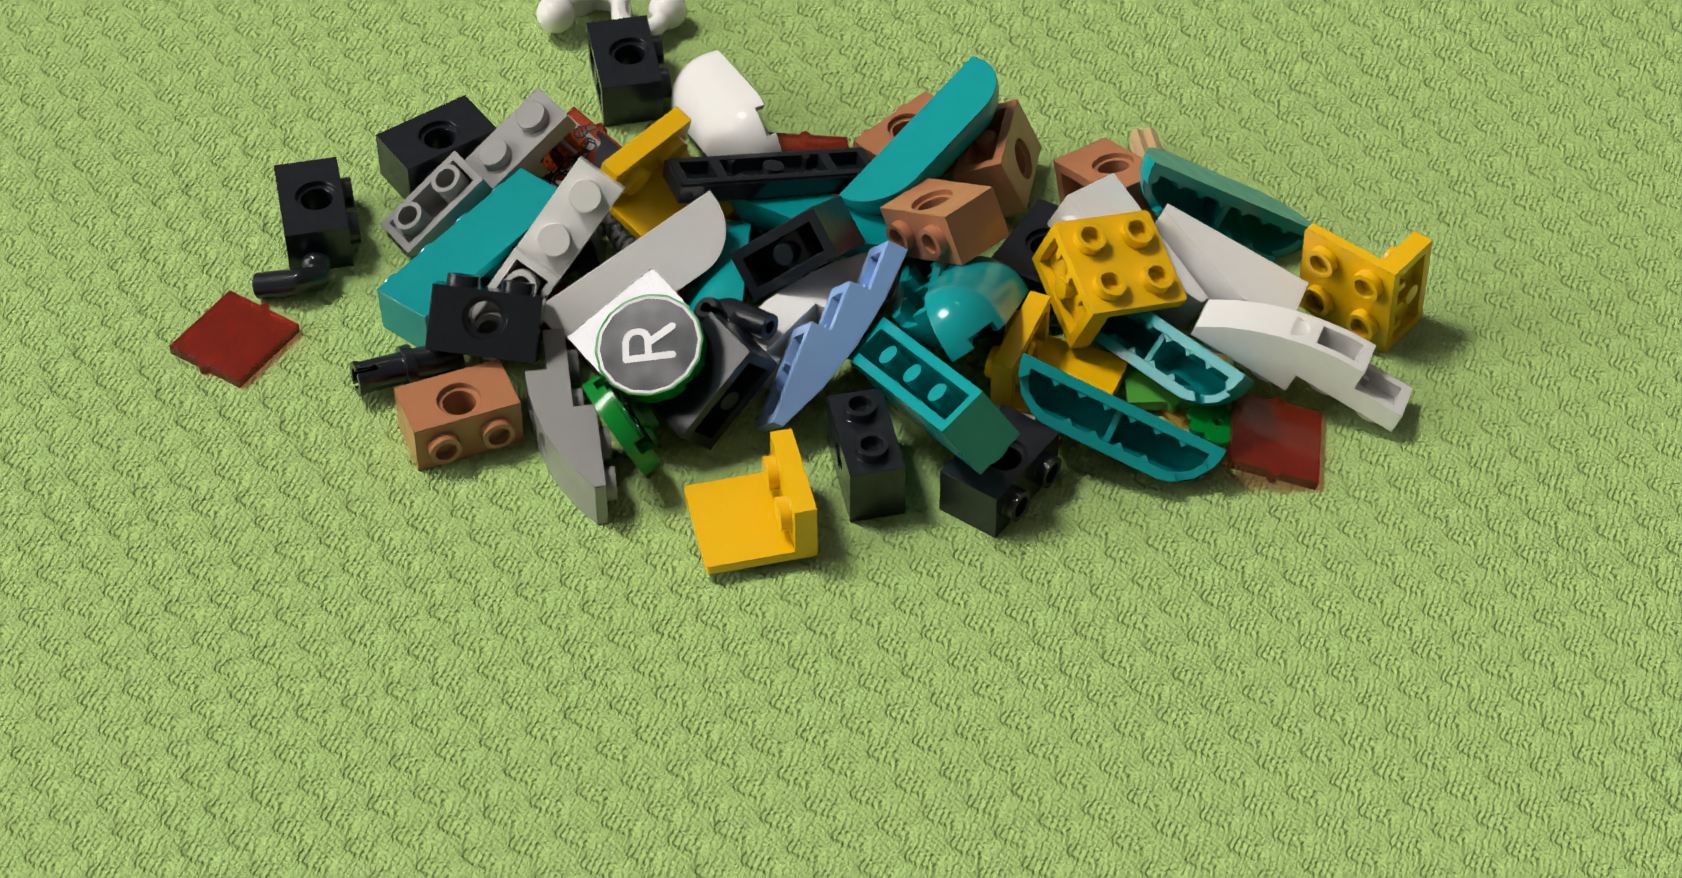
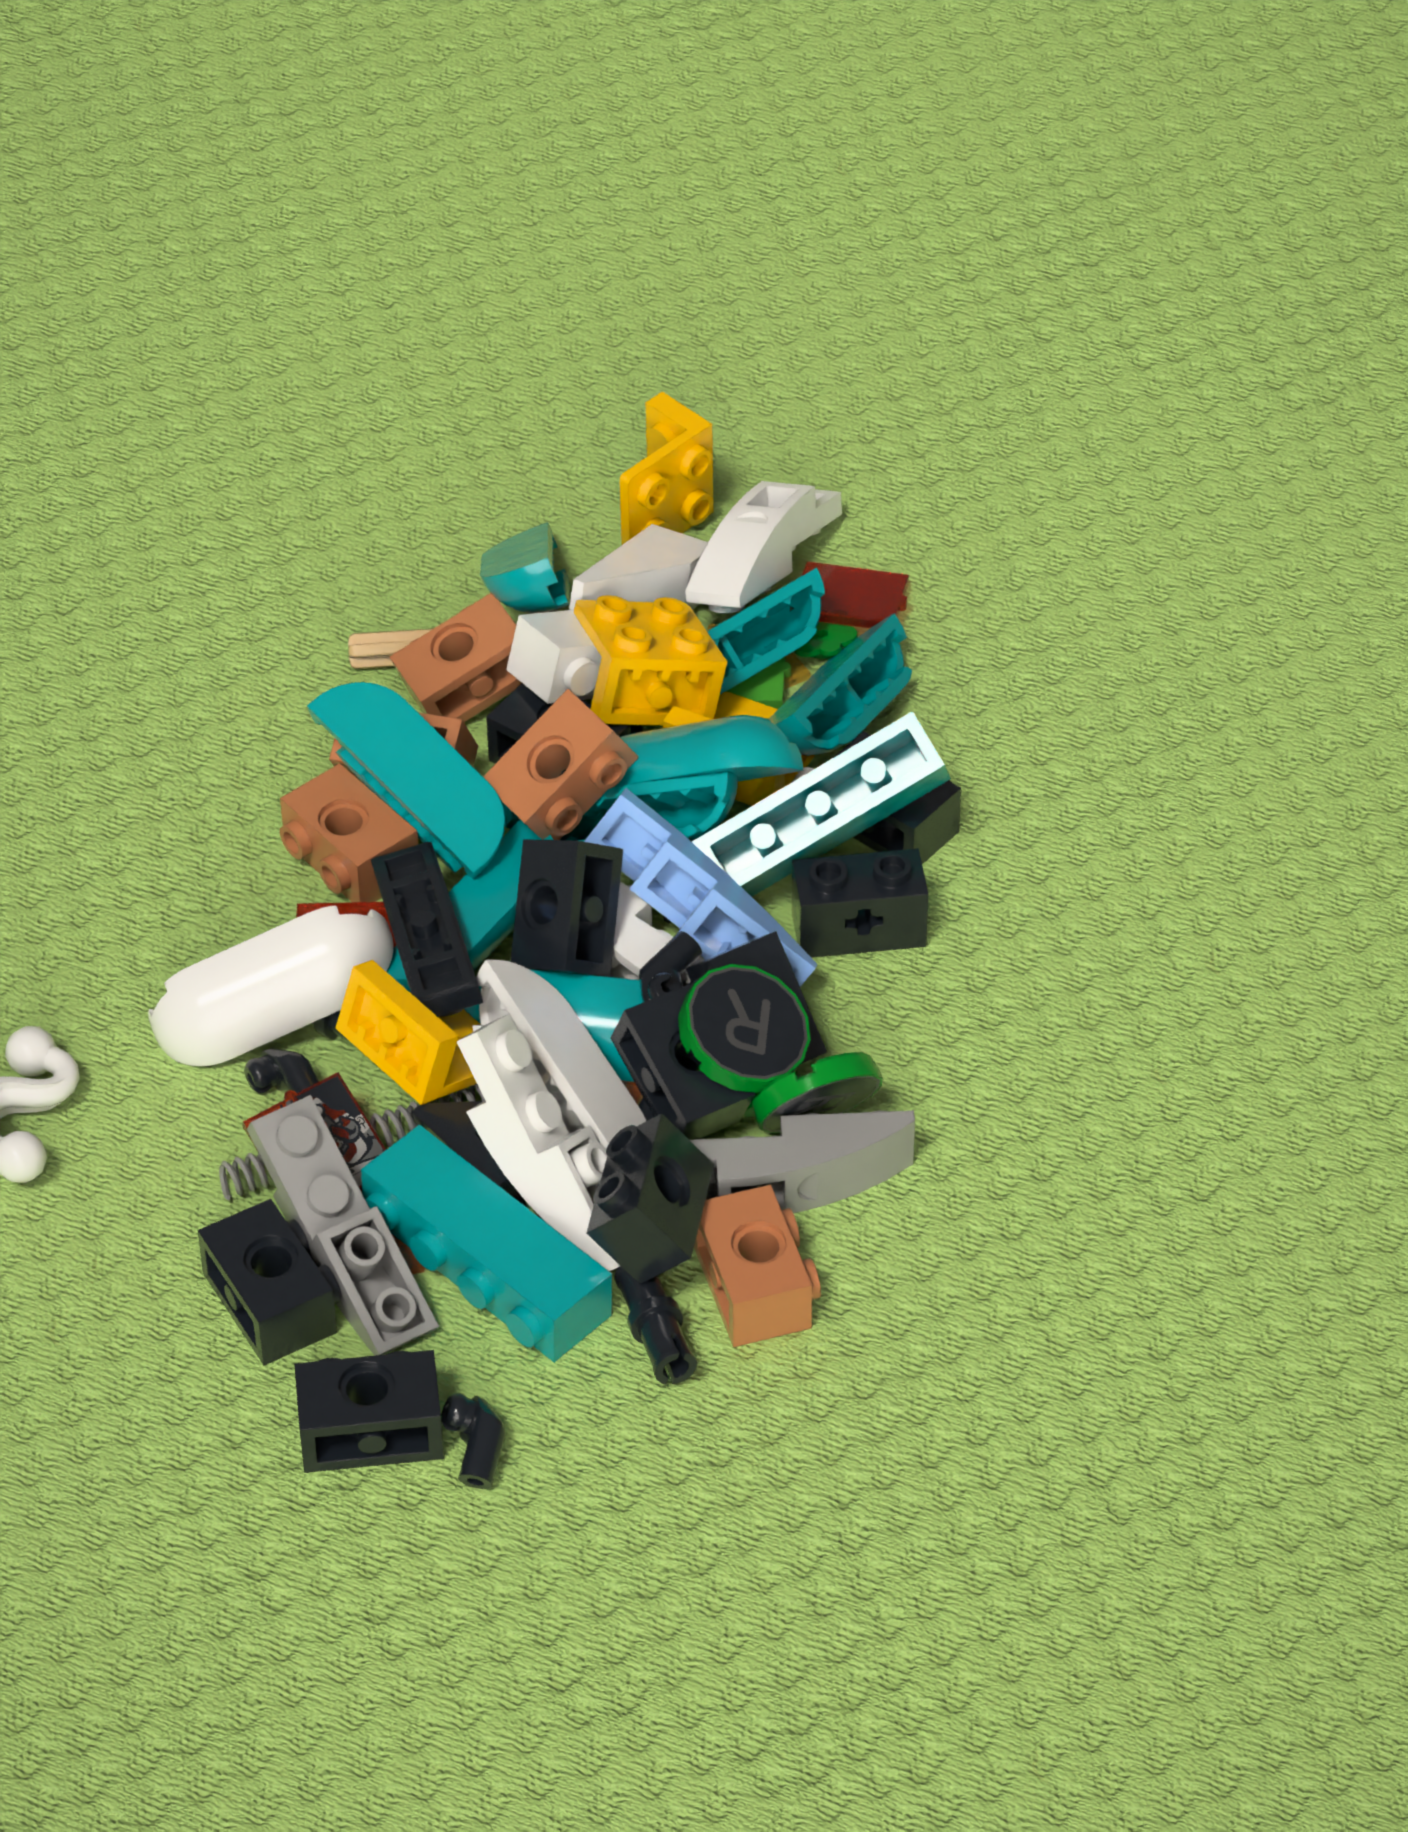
camera: 85 degrees left, 0 degrees up
clear red piece [169,290,300,388] -> none
black brick [587,15,672,127] -> none
yellow bracket [684,428,818,575] -> none

